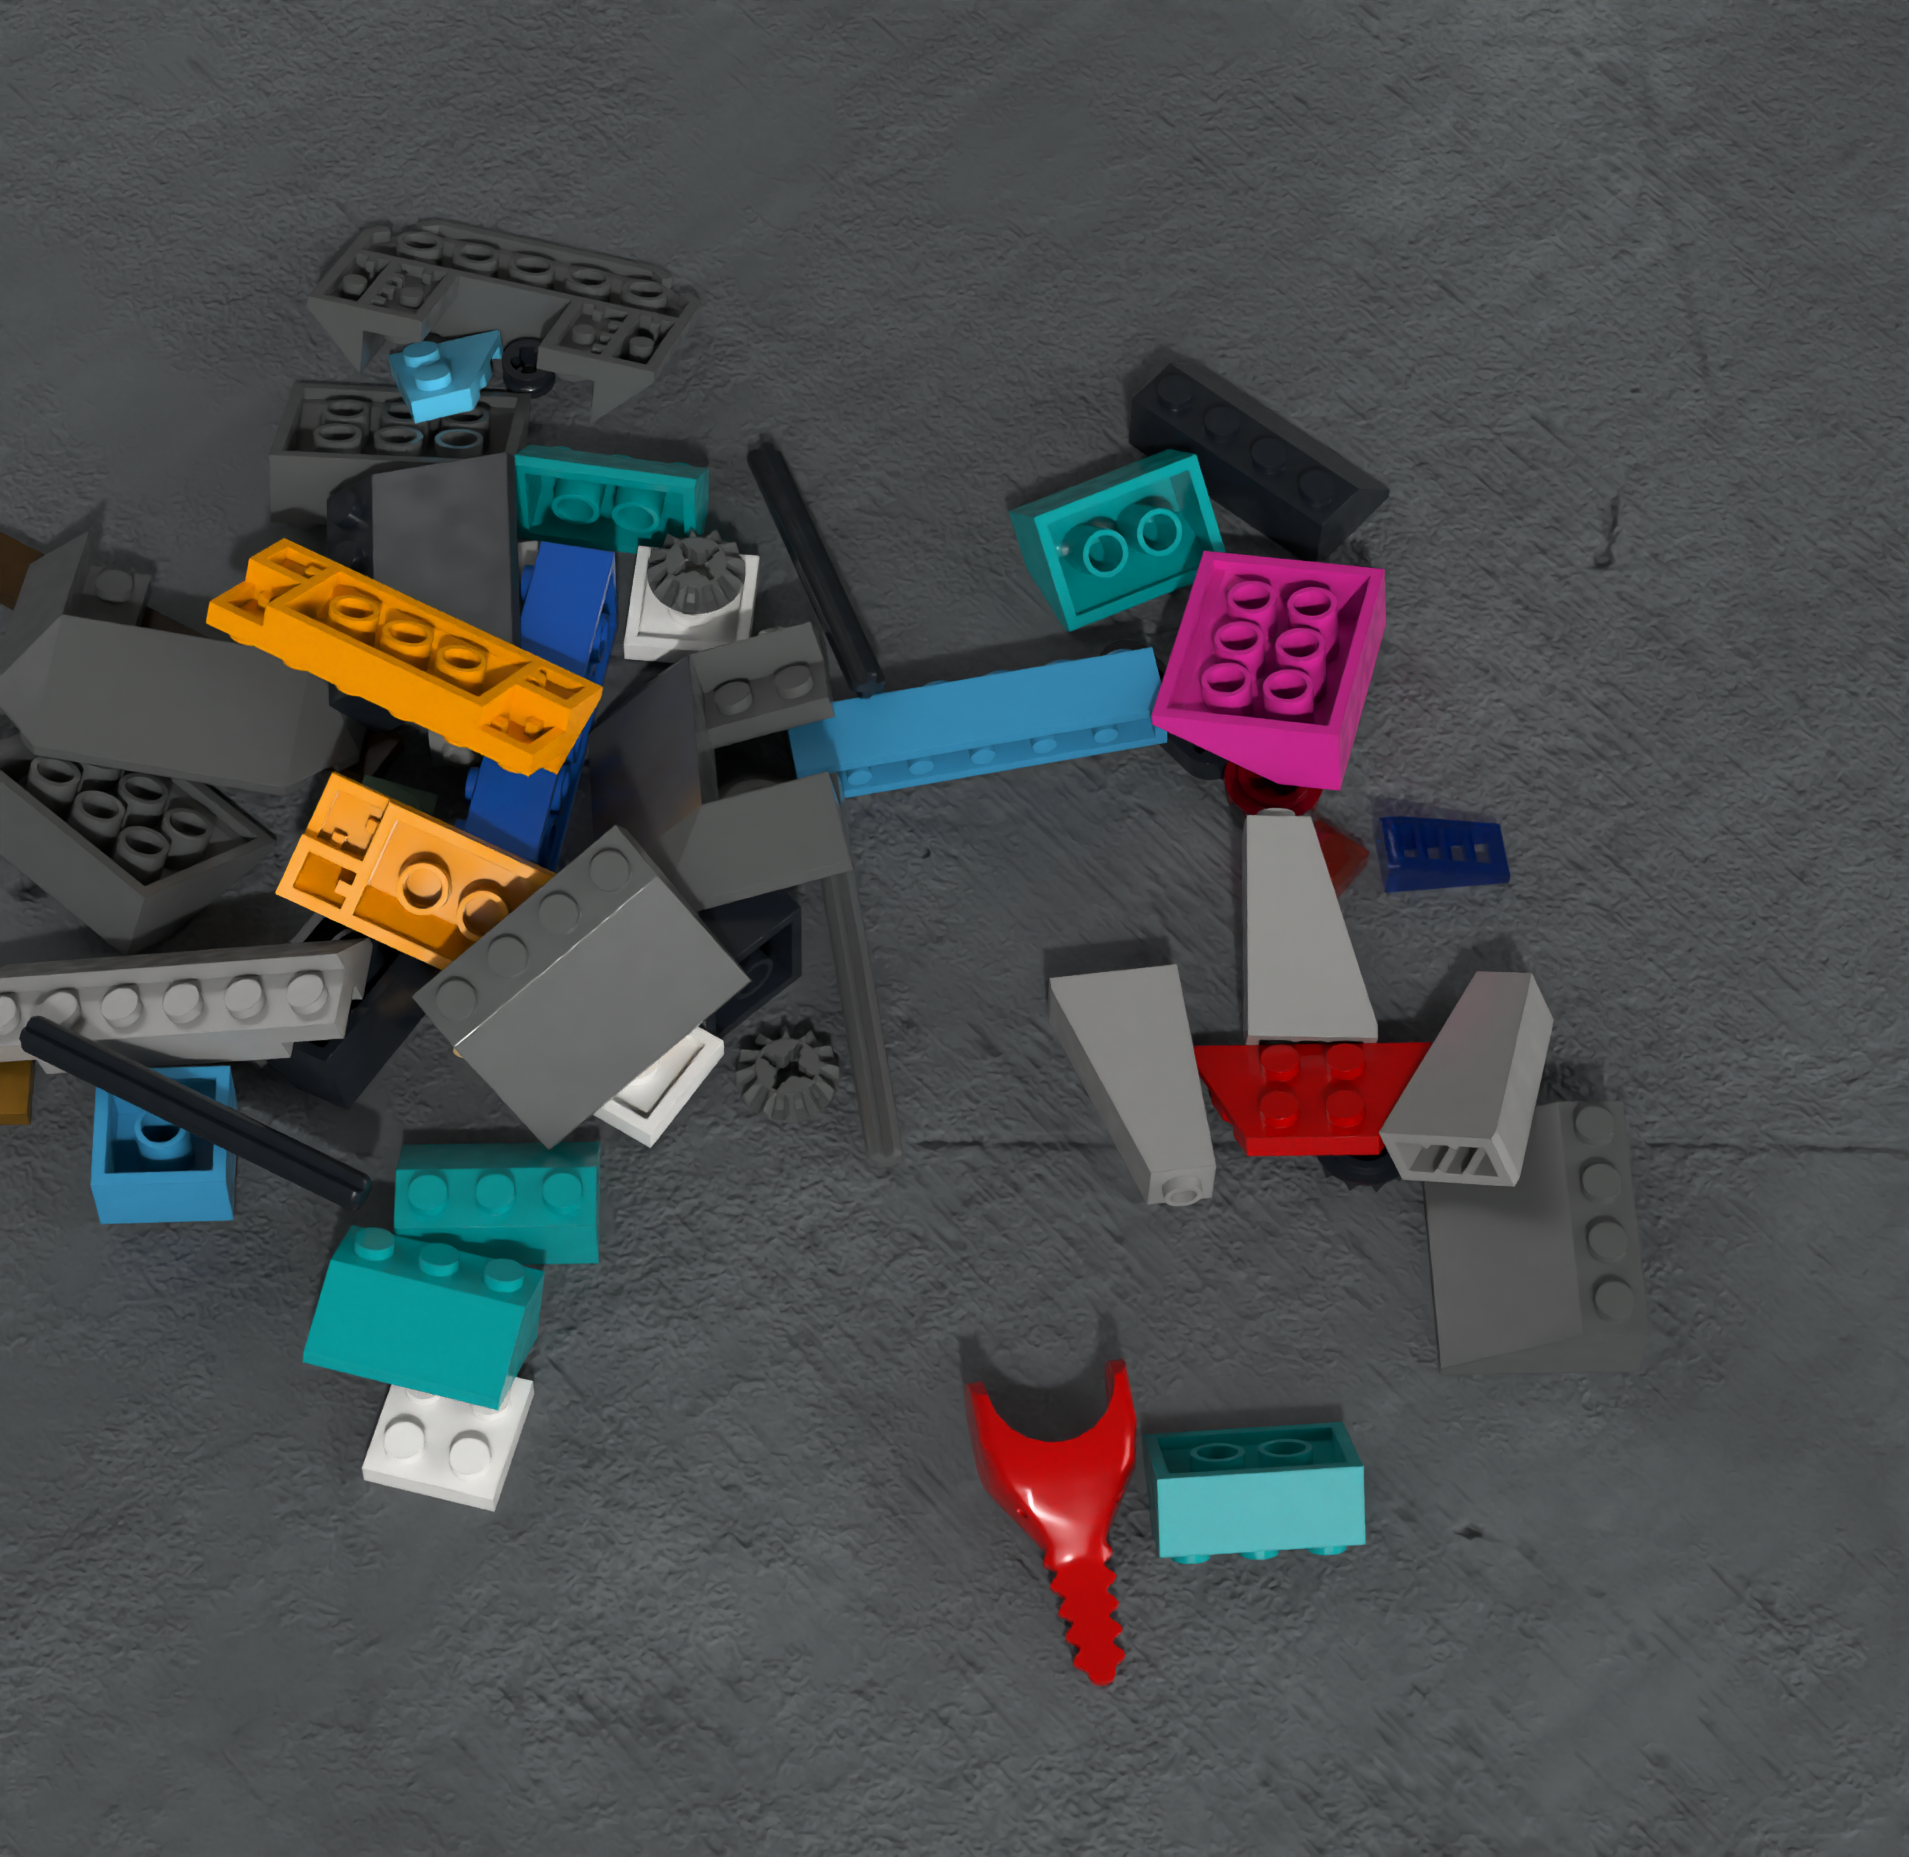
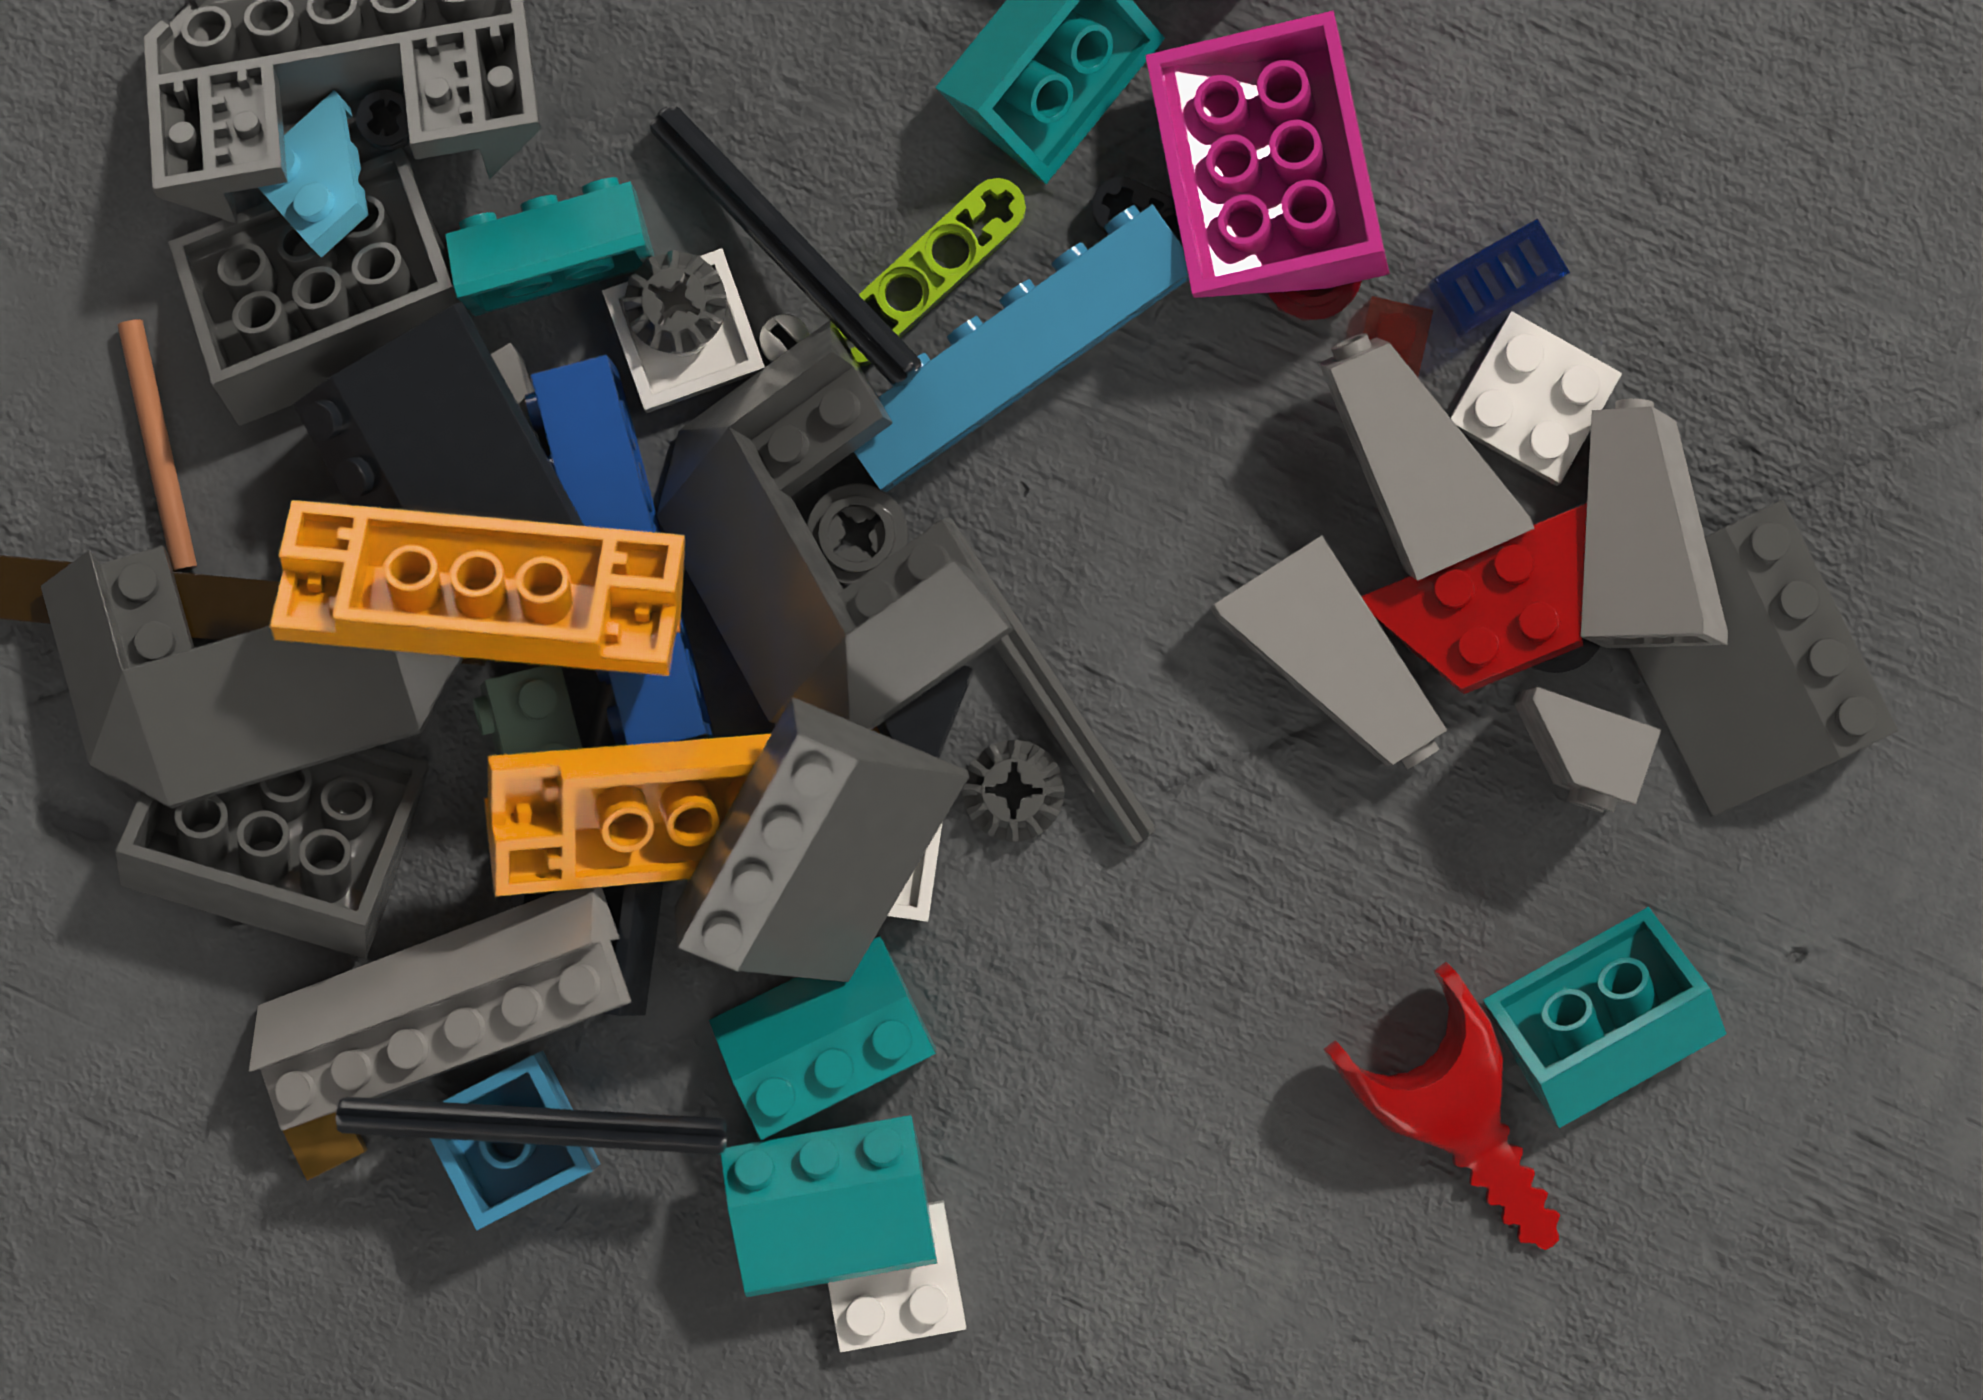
camera: 25 degrees left, 30 degrees up
none -> nougat bar [117,319,197,572]
none -> lime beam [838,178,1026,367]
none -> white plate [1450,311,1622,486]
none -> light grey slope [1514,687,1661,813]

